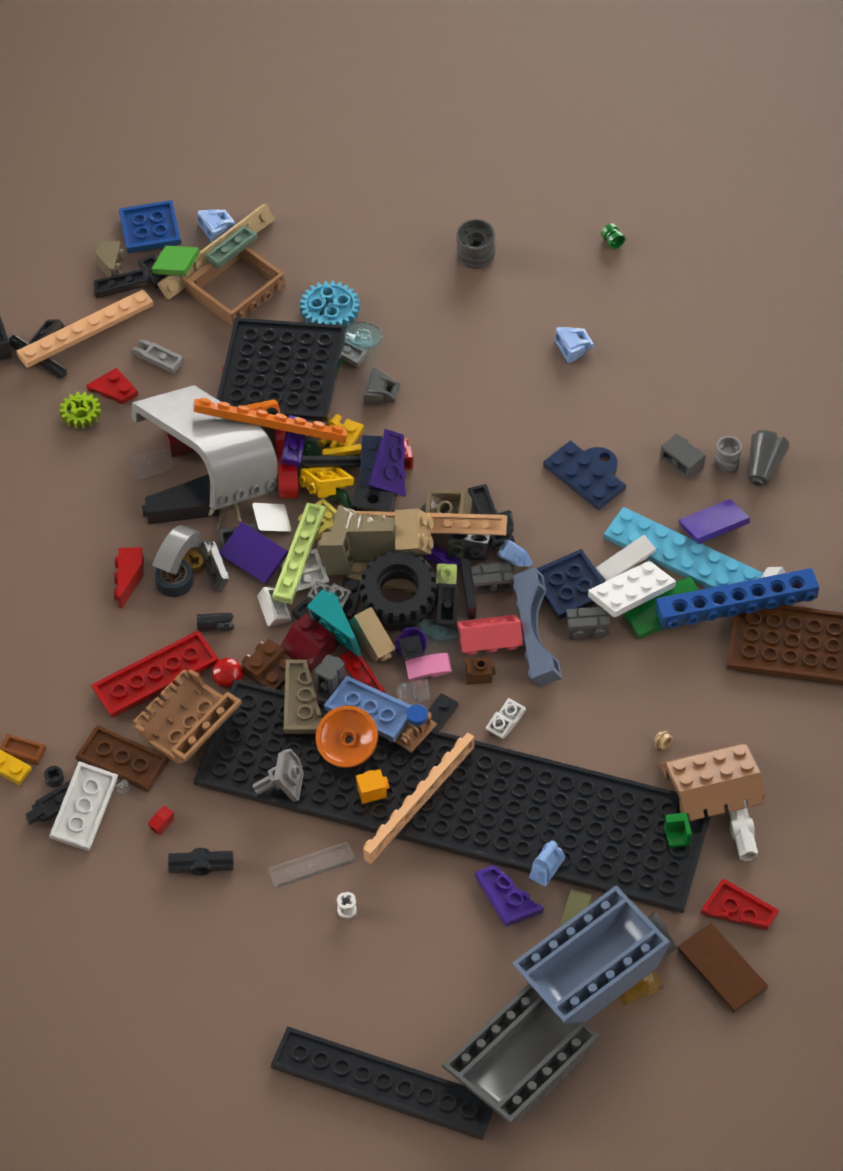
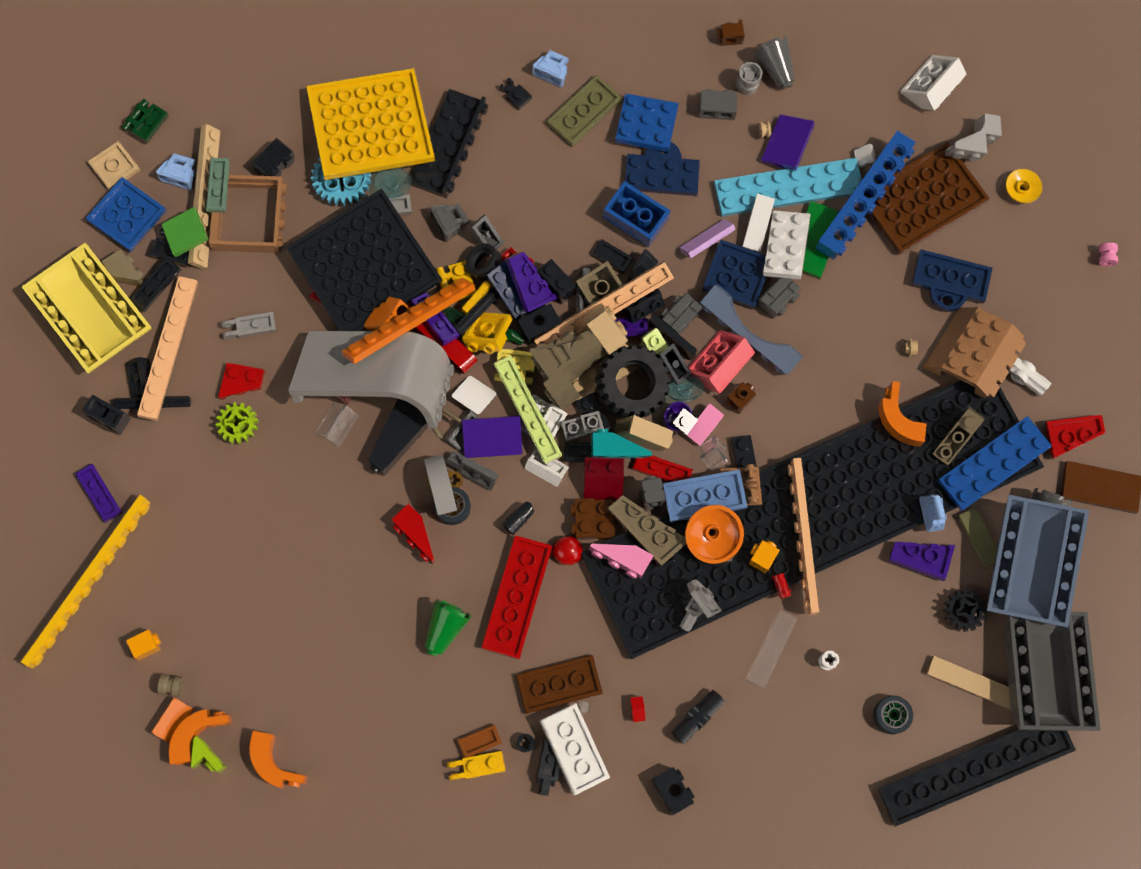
camera: 50 degrees left, 20 degrees up
medium nougat slope [133,669,243,764] -> none
blue tile [407,704,428,726] -> none
dark grey wheel [456,219,495,269] -> none
white slope [485,698,526,739] -> none
light blue piece [497,540,532,566] -> none
green panel [664,812,692,848] -> none
none -> light yellow slope [22,243,152,374]
none -> tan tile [88,141,141,191]
none -> dark green plate [122,99,169,144]
none -> black brick [251,138,295,177]
none -> yellow plate [306,68,435,180]
none -> black bracket [409,89,488,199]
none -> green cone [424,599,472,657]
none -> black tyre [465,243,503,281]
none -> dark grey slope [470,215,504,250]
none -> black plate [500,78,532,110]
none -> black brick [537,259,576,304]
none -> olive tile [546,75,622,147]
none -> bright pink slope [589,544,653,579]
none -> blue brick [603,181,671,247]
none -> blue plate [615,93,679,152]
none -> black brick [651,767,695,816]
none -> lavender tile [680,219,735,258]
none -> reddish brown brick [717,19,745,46]
none -> tan bush [759,121,771,138]
none -> red pin [772,573,792,599]
none -> wheel [873,695,913,735]
none -> orange arch [879,381,926,447]
none -> dark blue plate [912,249,992,312]
none -> tan tile [926,656,1011,710]
none -> dark tan slope [933,406,985,465]
none -> blue plate [938,416,1052,512]
none -> black gear [943,589,987,632]

